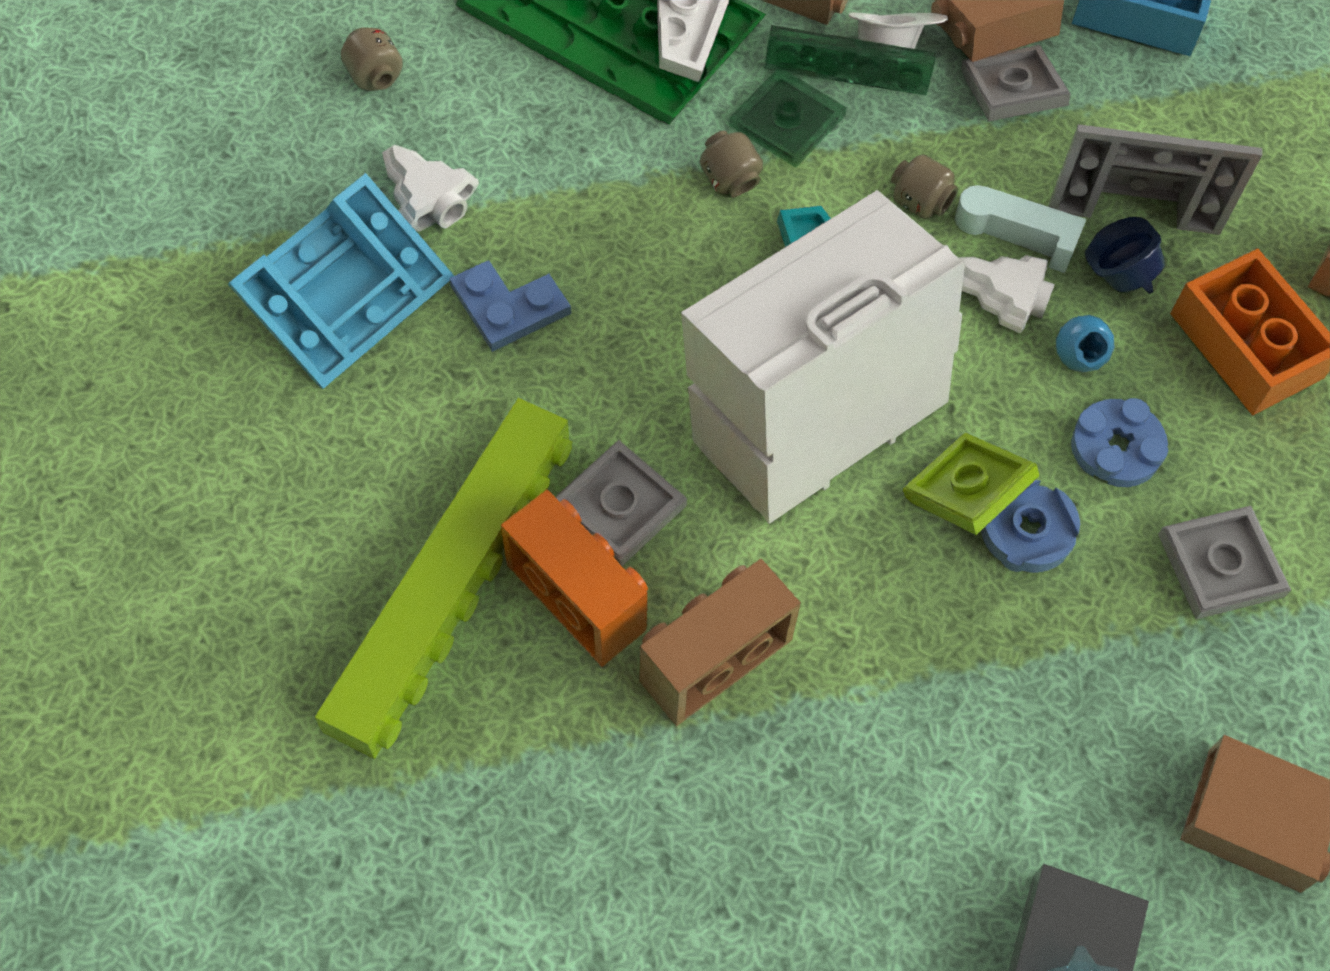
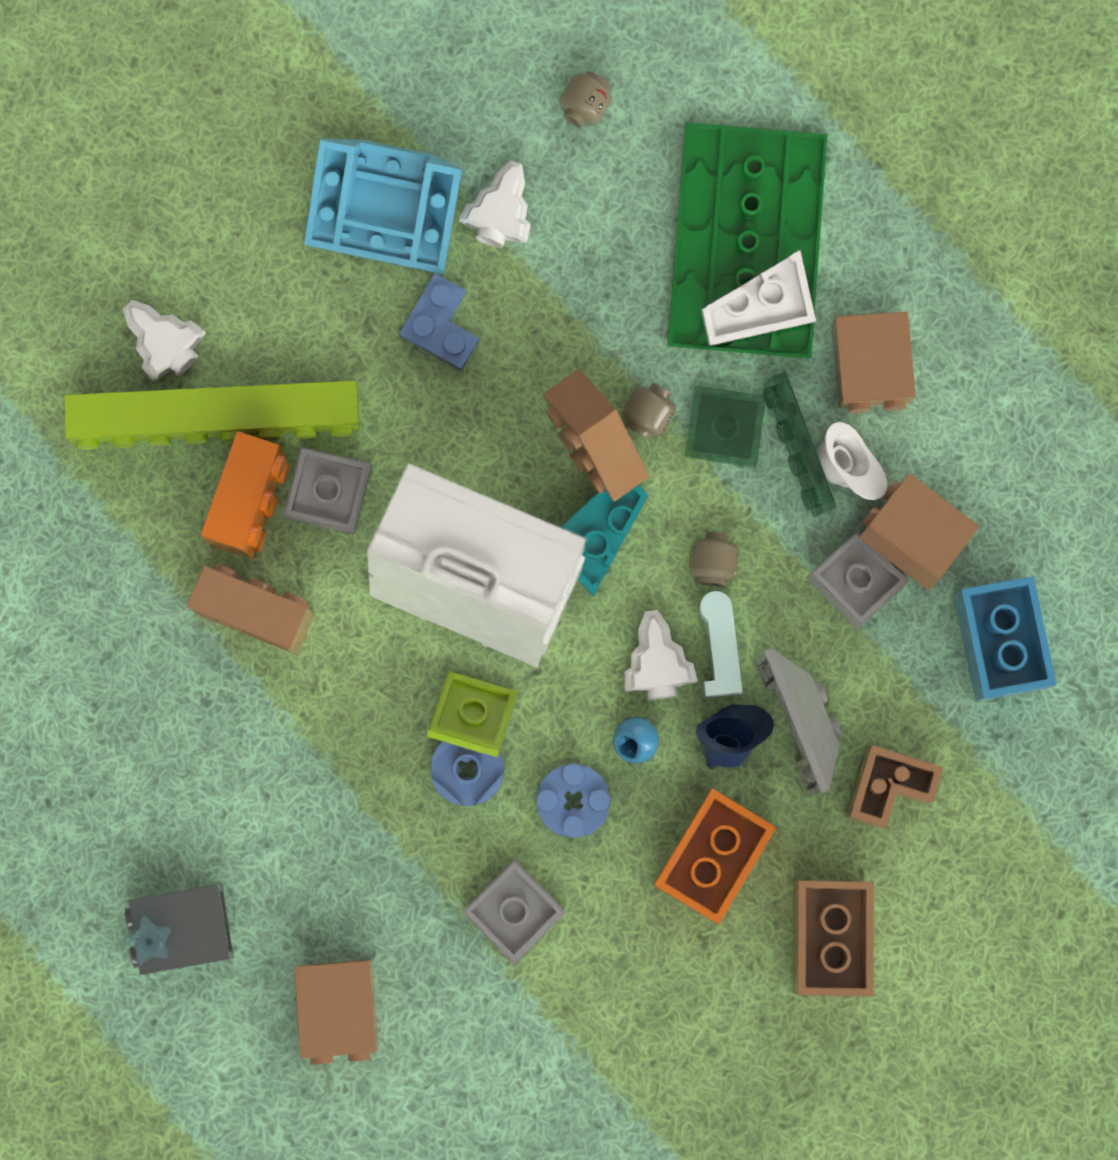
camera: 60 degrees right, 20 degrees up
none -> white rock [123,300,206,382]
none -> medium nougat brick [543,369,650,502]
none -> medium nougat brick [845,745,943,829]

